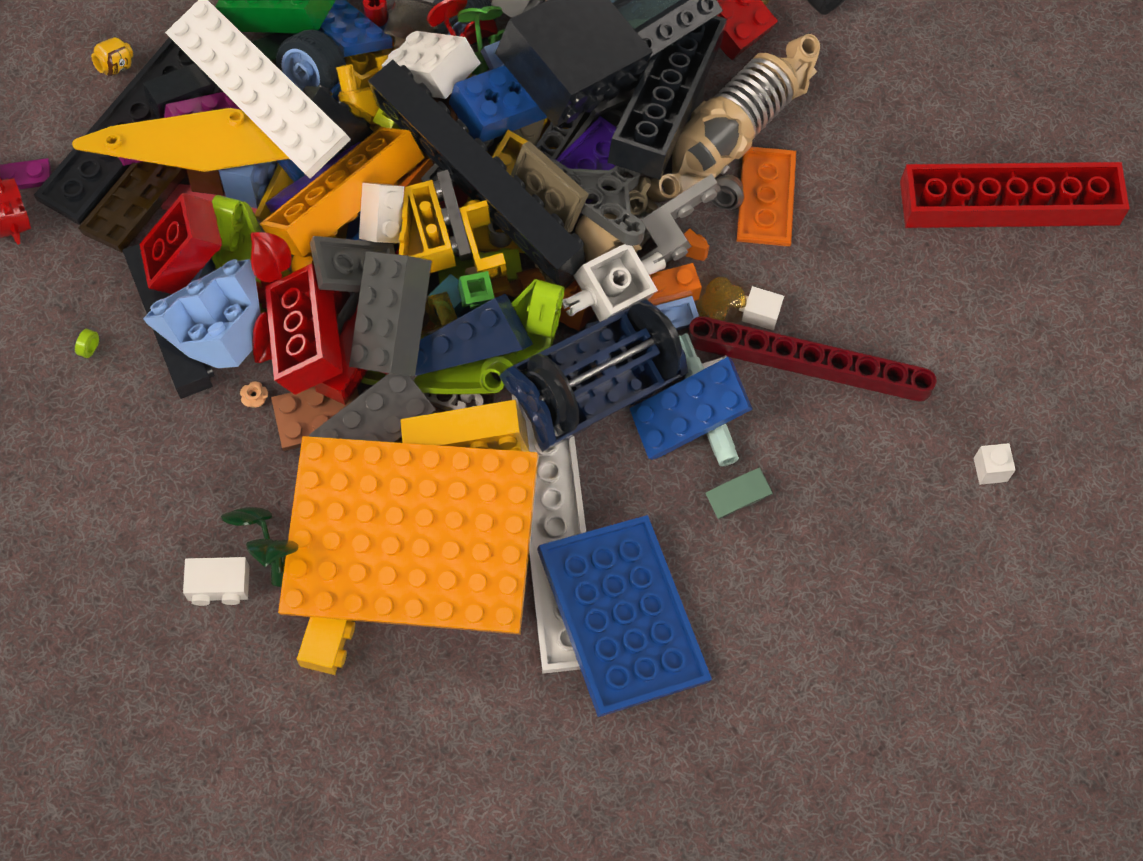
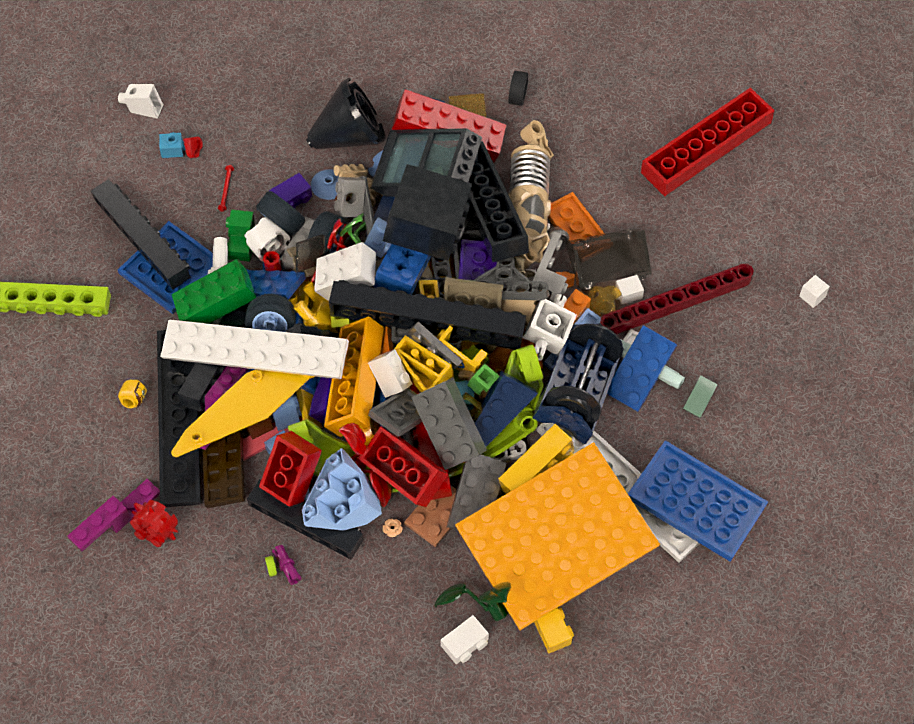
camera: 35 degrees left, 5 degrees down
none -> magenta pin [272,545,302,585]
none -> clear smoke windscreen [566,228,652,291]

